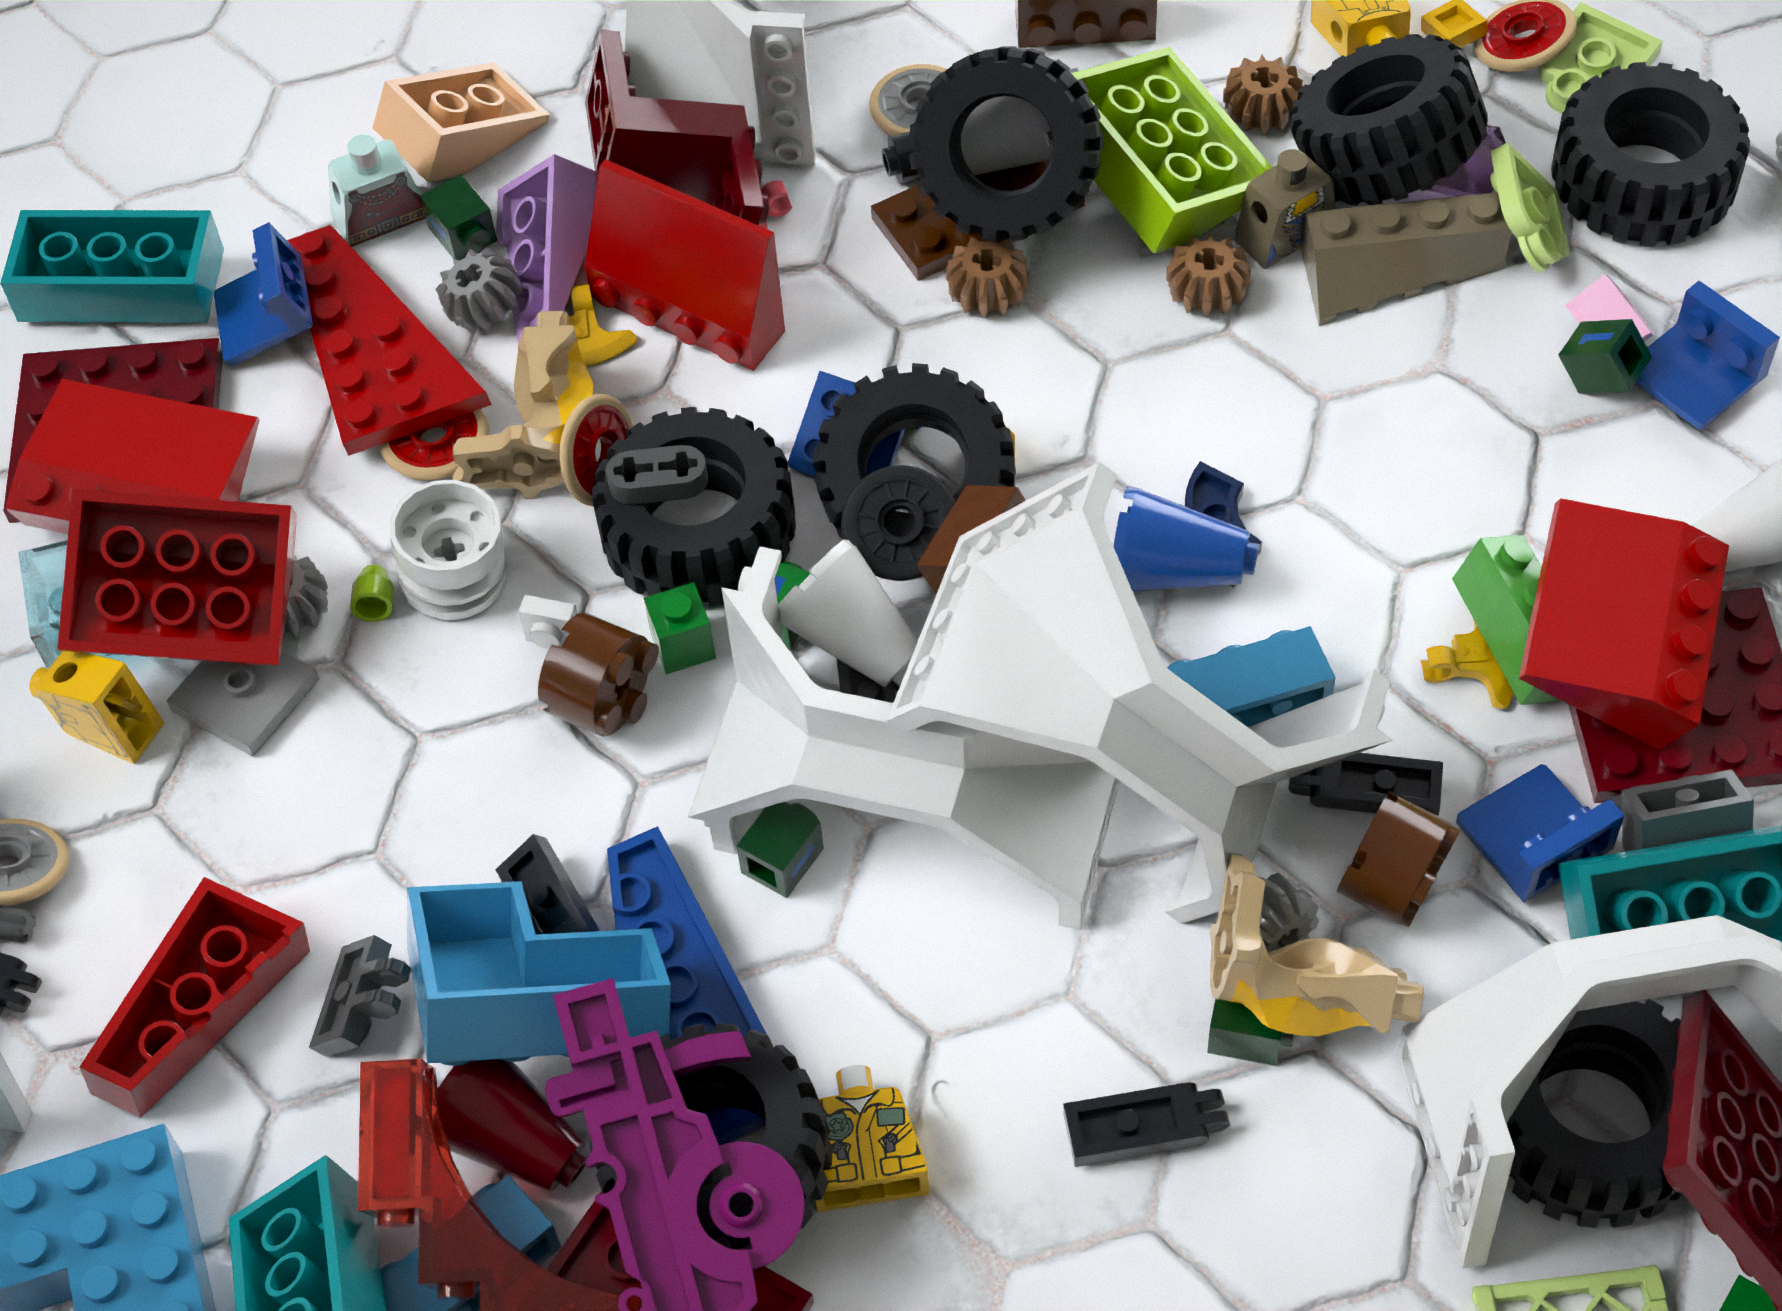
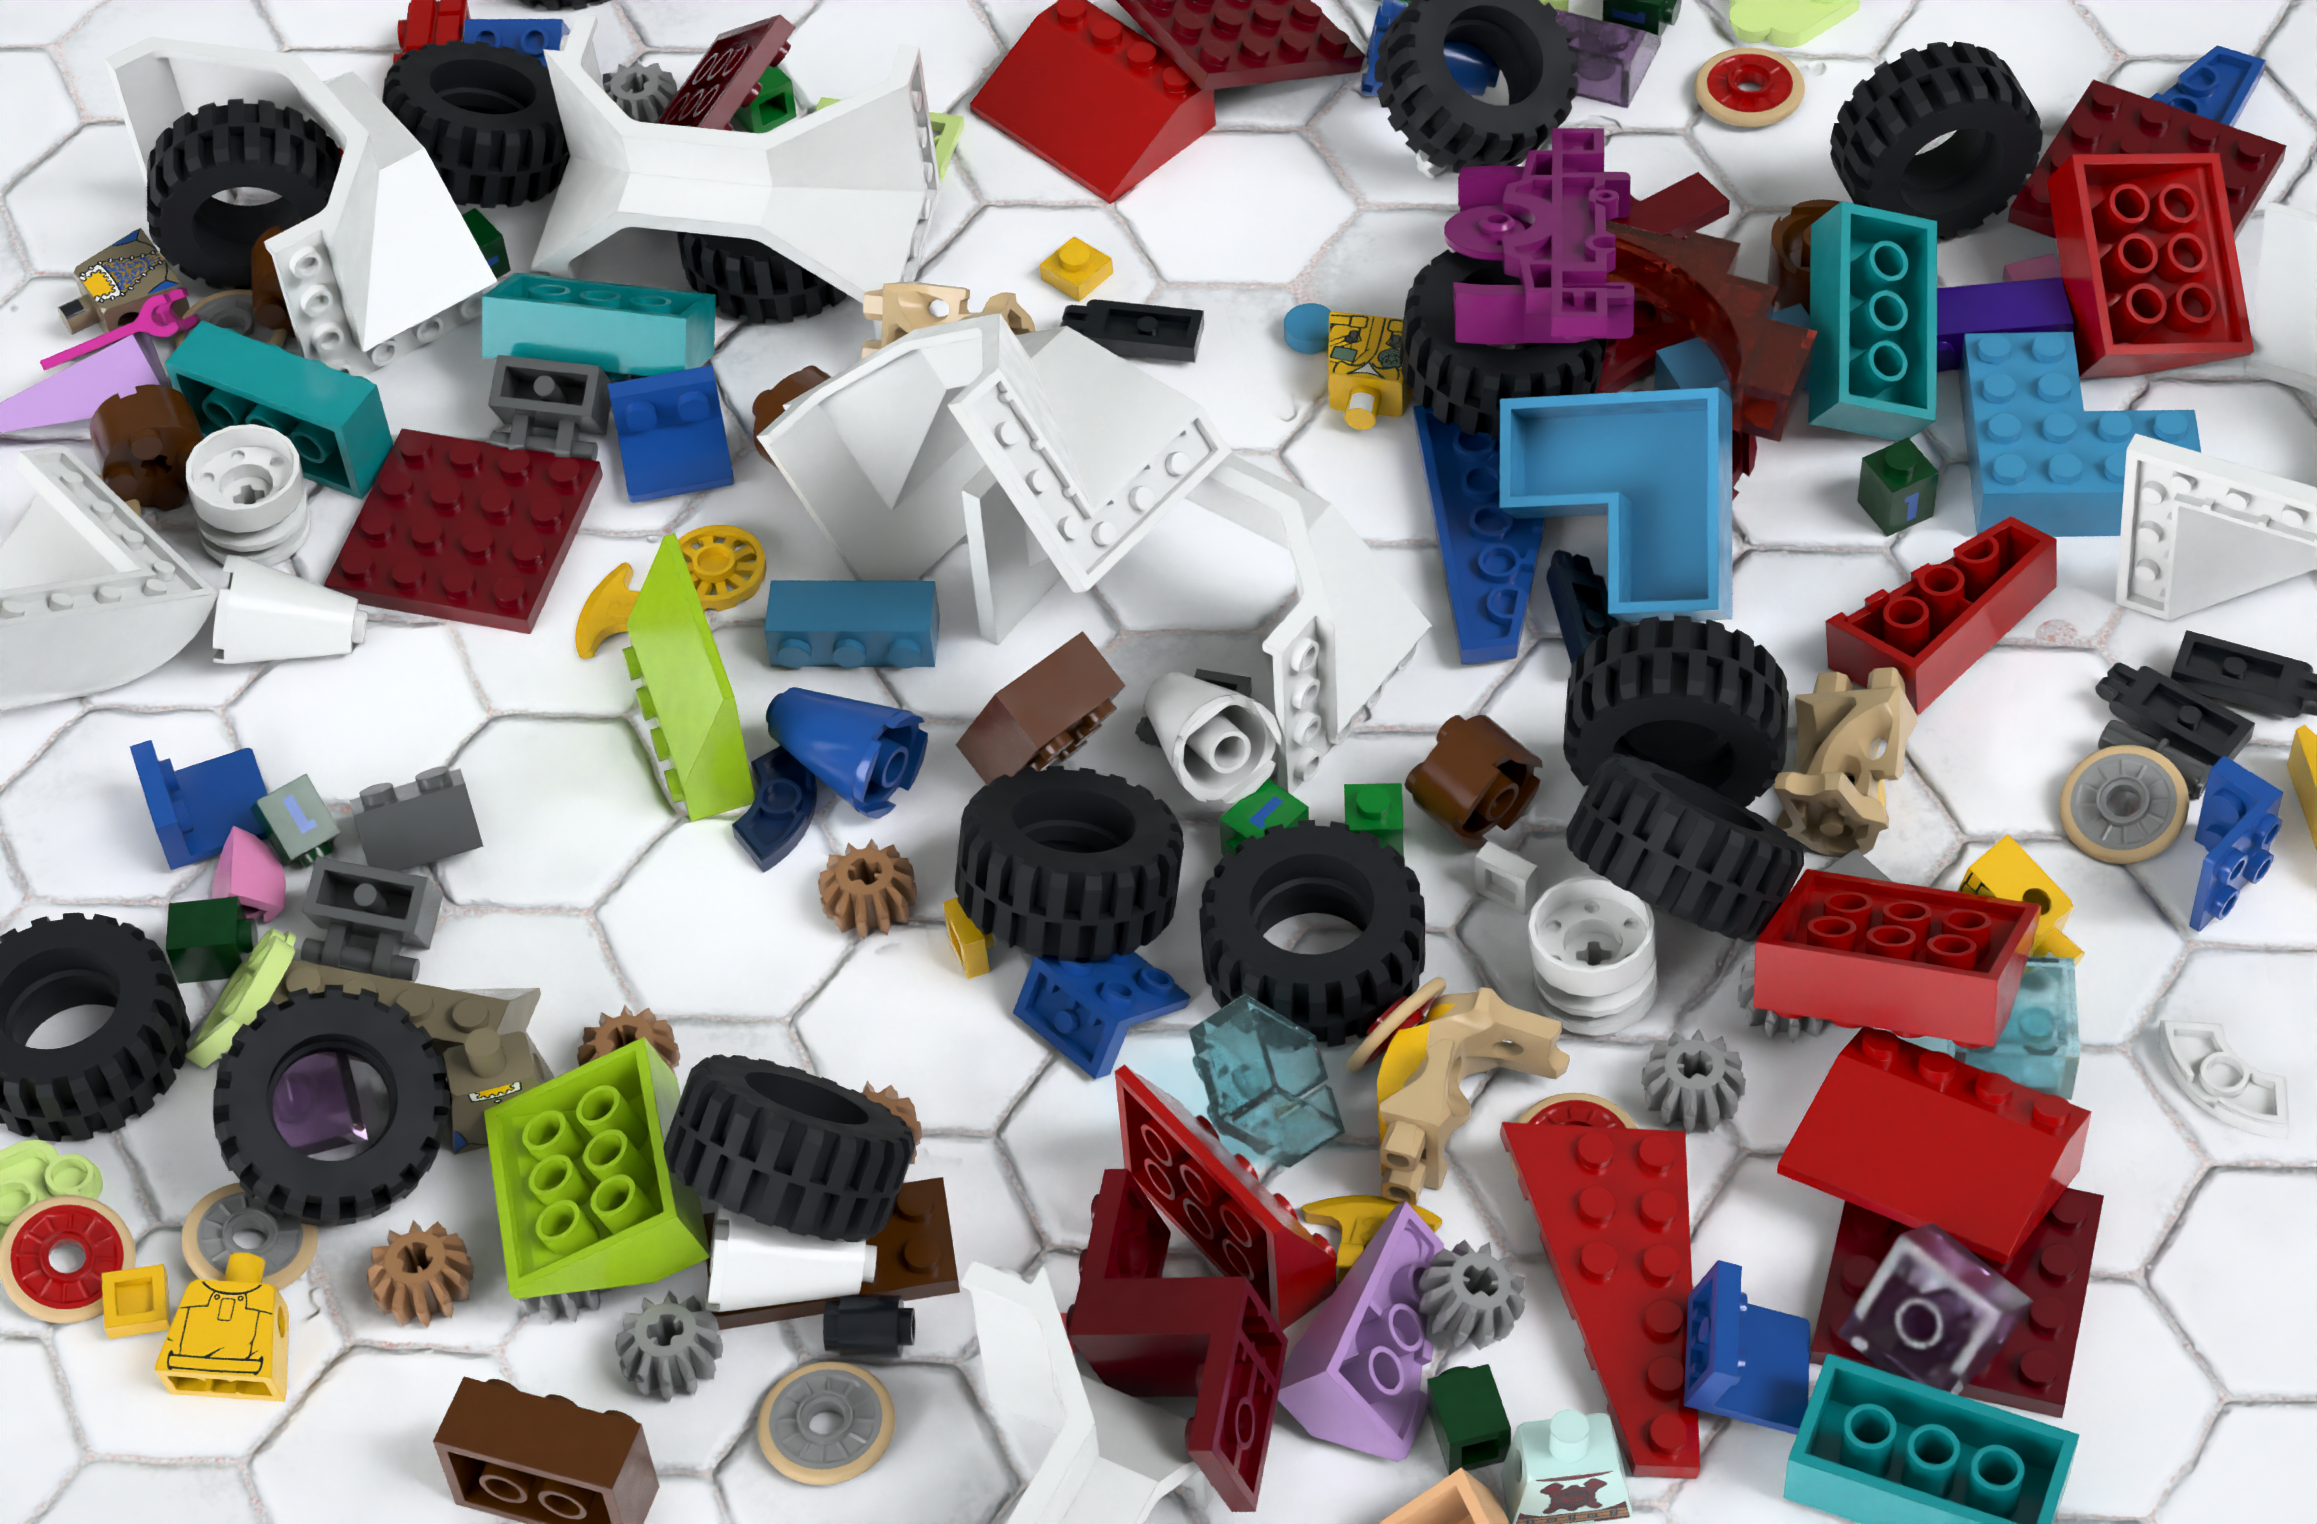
camera: 160 degrees left, 5 degrees down
dark grey hinge [309,935,412,1057] -> none
lime hose [350,565,394,622] -> none
dark grey beam [605,445,708,505] -> none
black wheel [841,465,955,581] -> none
black hinge [1288,753,1443,816] -> none
bright green brick [1452,535,1561,705] -> none
red slope [1519,498,1729,750] -> none
none -> dark green brick [166,896,258,984]
none -> dark grey brick [301,856,443,982]
none -> dark grey brick [349,767,483,872]
none -> lime slope [622,533,755,822]
none -> yellow wheel [678,525,767,612]
none -> medium nougat gear [818,838,917,940]
none -> yellow plate [1040,236,1113,302]
none -> clear light blue piece [1188,993,1345,1168]
none -> dark azure tile [1284,303,1331,354]
none -> black tyre [1563,616,1789,807]
none -> black tyre [1566,753,1804,942]
none -> light grey gear [1641,1028,1746,1135]
none -> tan hips [1774,667,1917,858]
none -> clear purple slope [1838,1222,2033,1395]
none -> dark green brick [1857,437,1939,537]

